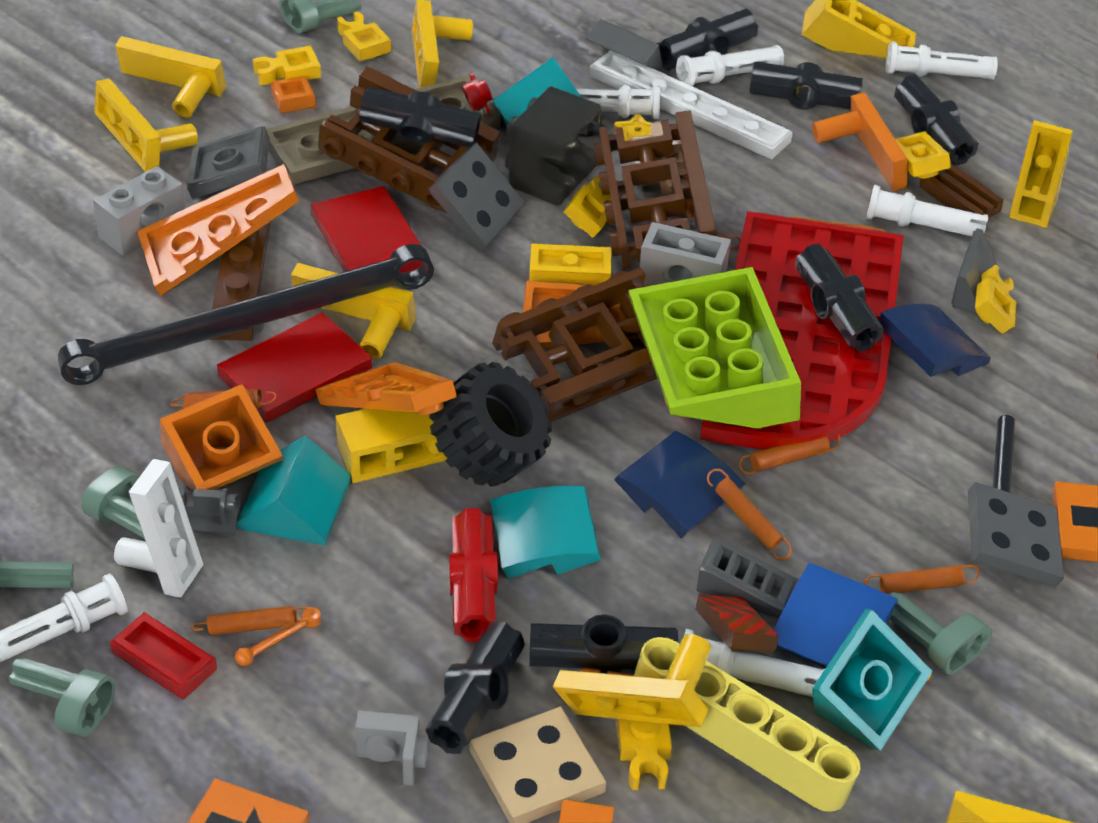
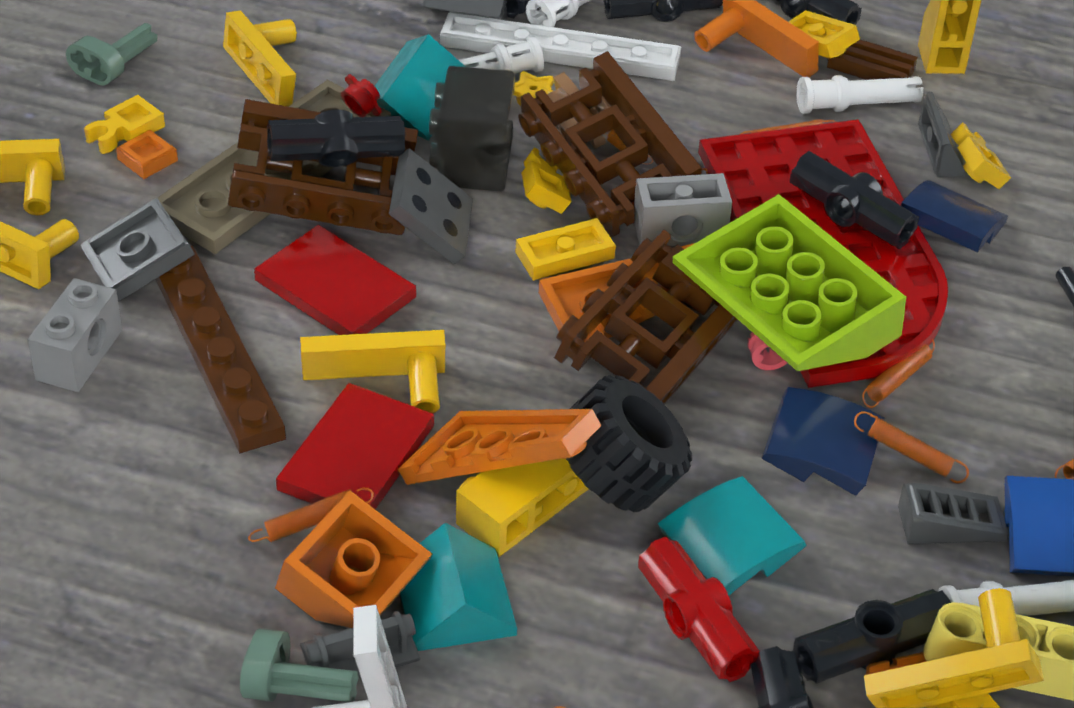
camera: 25 degrees left, 0 degrees up
black piece [58,244,434,385] -> none
orange wing [137,164,300,296] -> none
yellow plate [337,11,391,62] -> none
reddish brown tile [695,594,779,653] -> none

